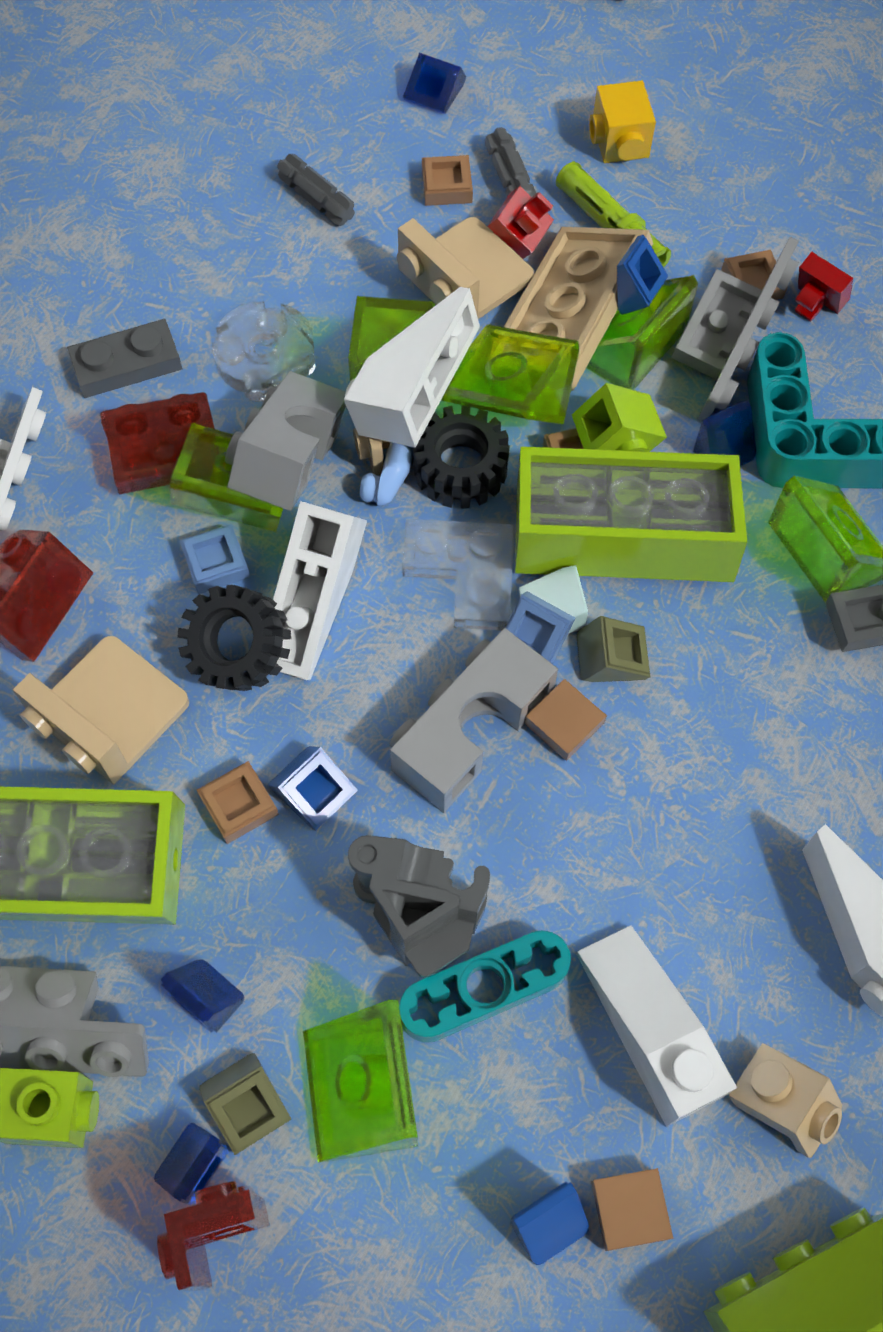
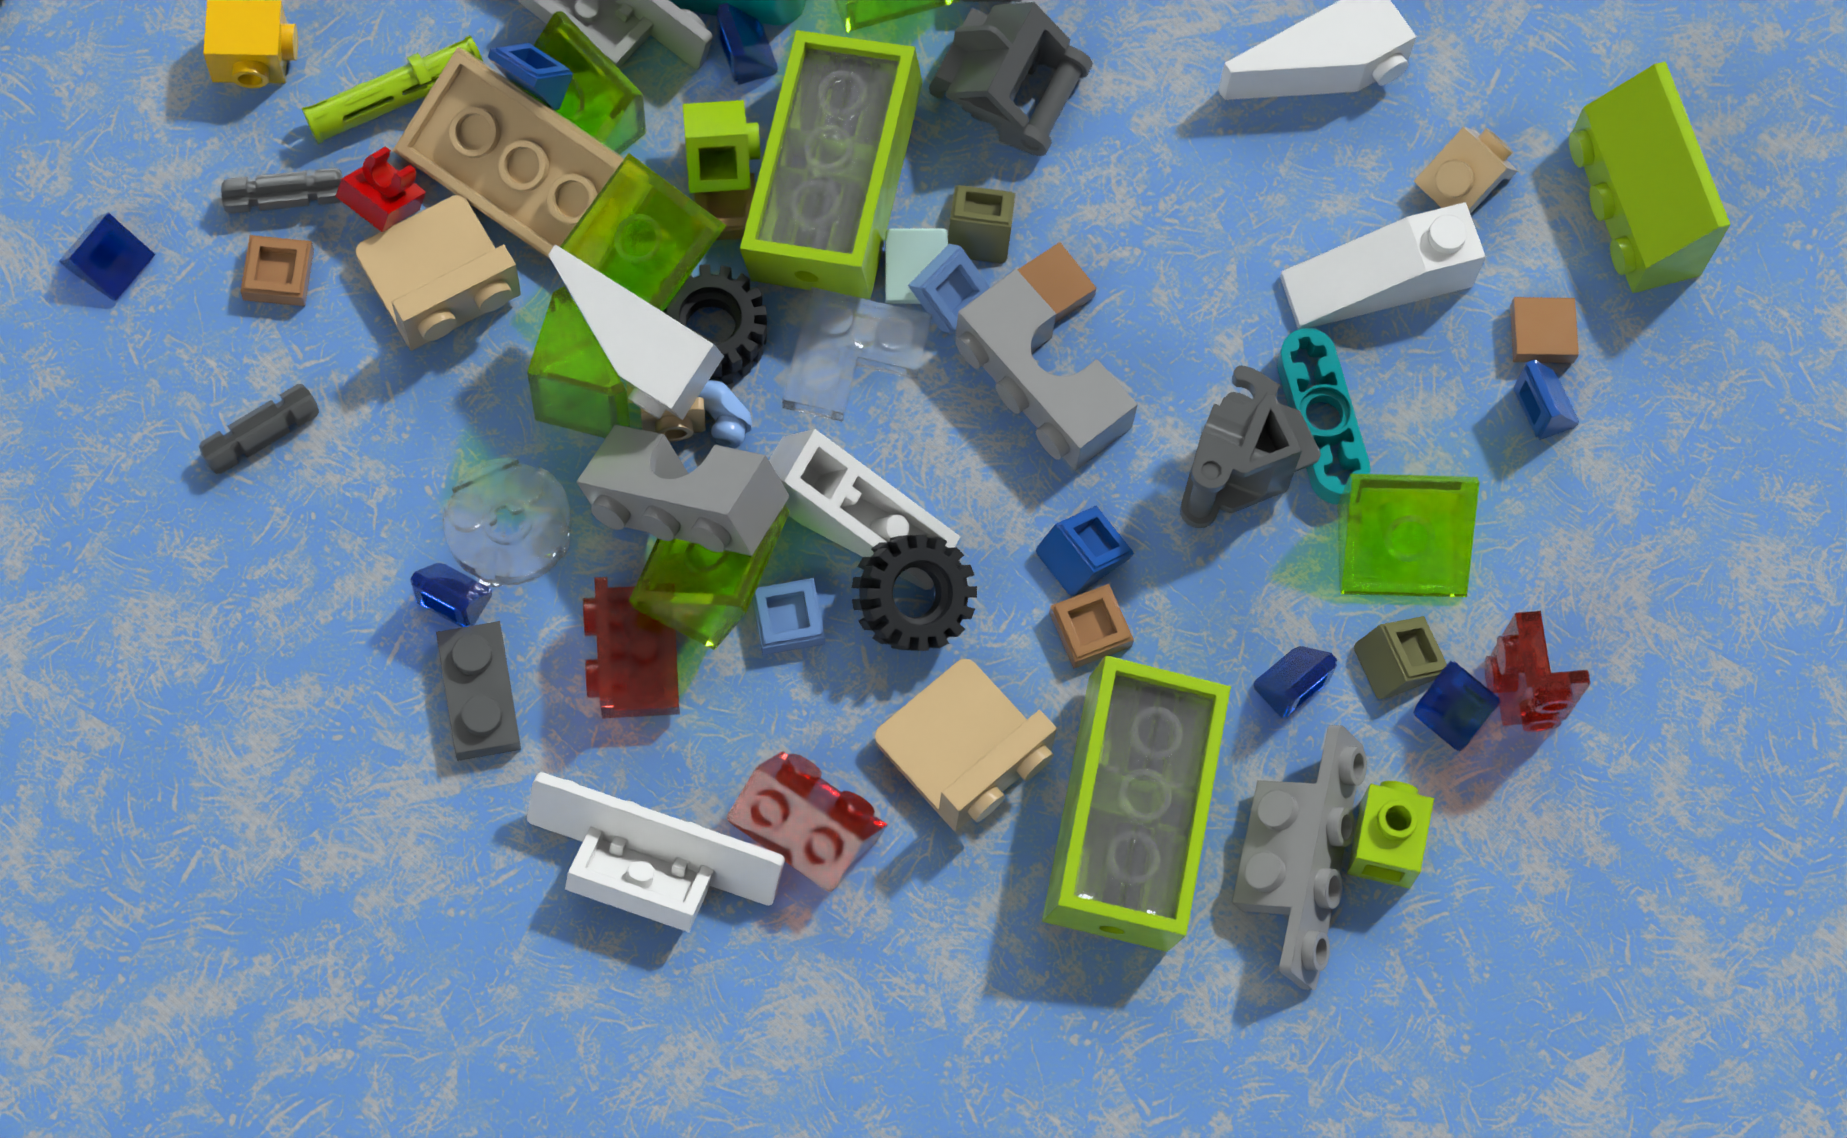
camera: 85 degrees left, 5 degrees up
none -> clear blue slope [410,563,492,627]
none -> dark grey piece [929,2,1093,156]

